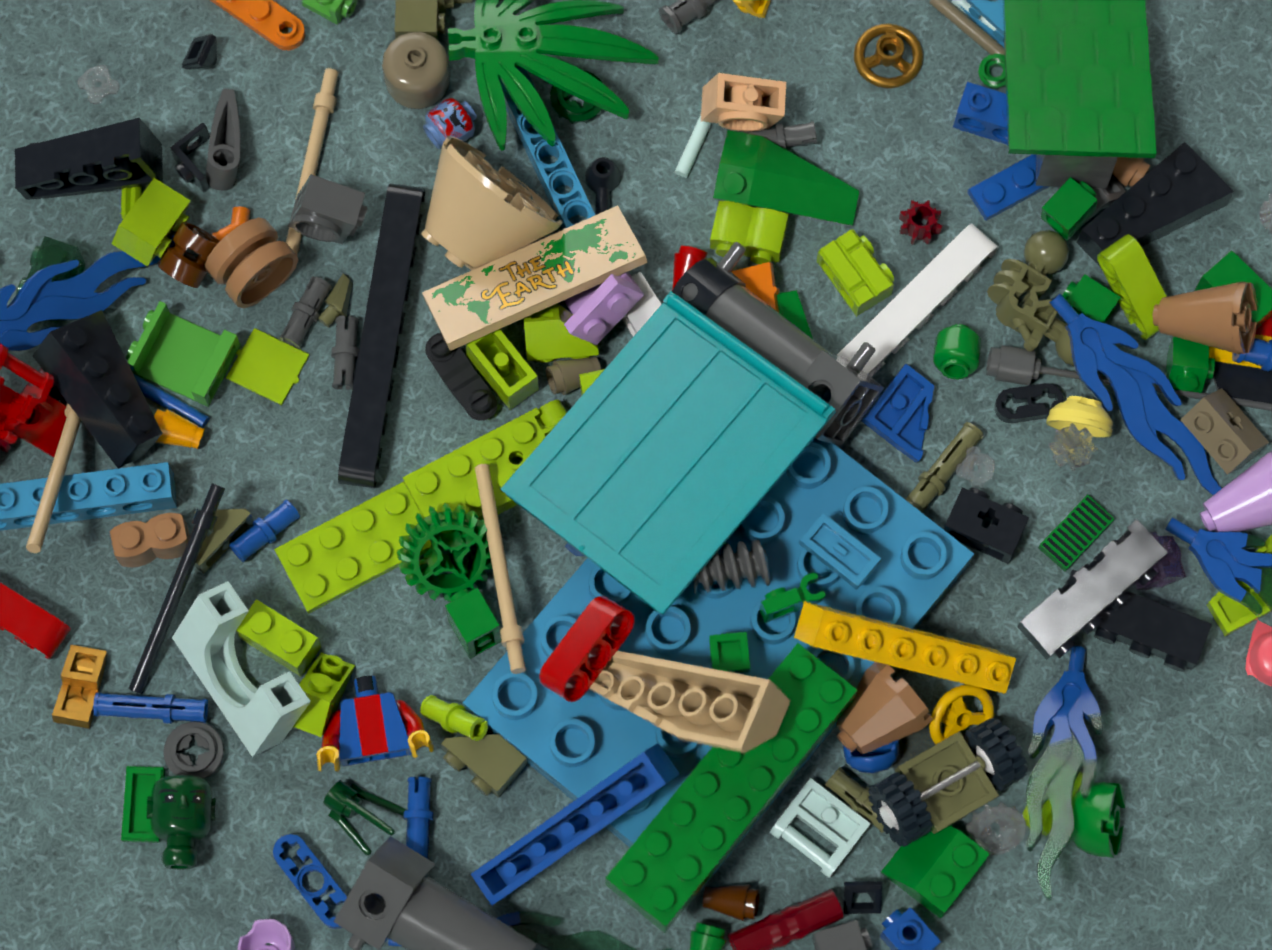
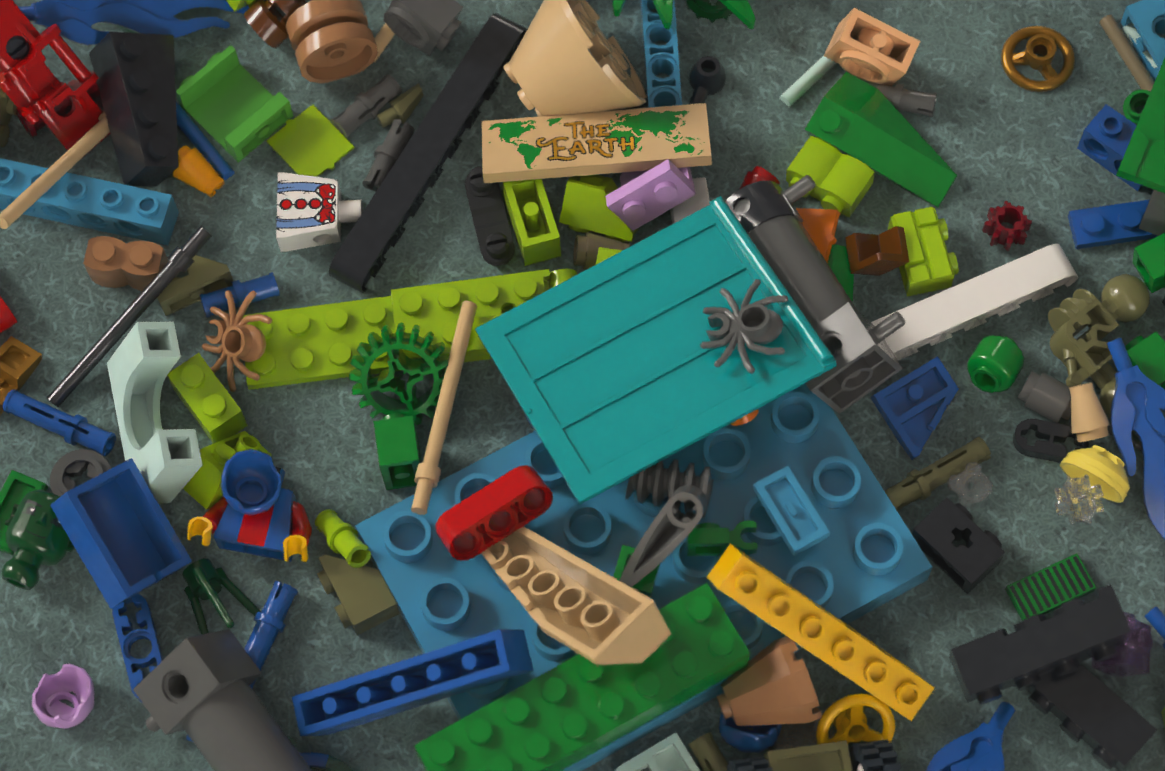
camera: 25 degrees right, 5 degrees down
none -> blue piece [50,458,192,609]
none -> medium nougat animal [202,290,272,392]
none -> blue hair [221,449,282,515]
none -> torso [276,173,363,252]
none -> dark grey piece [619,485,707,587]
none -> dark grey animal [700,279,788,374]
none -> reddish brown panel [845,226,909,276]
none -> tan cone [1069,382,1111,442]

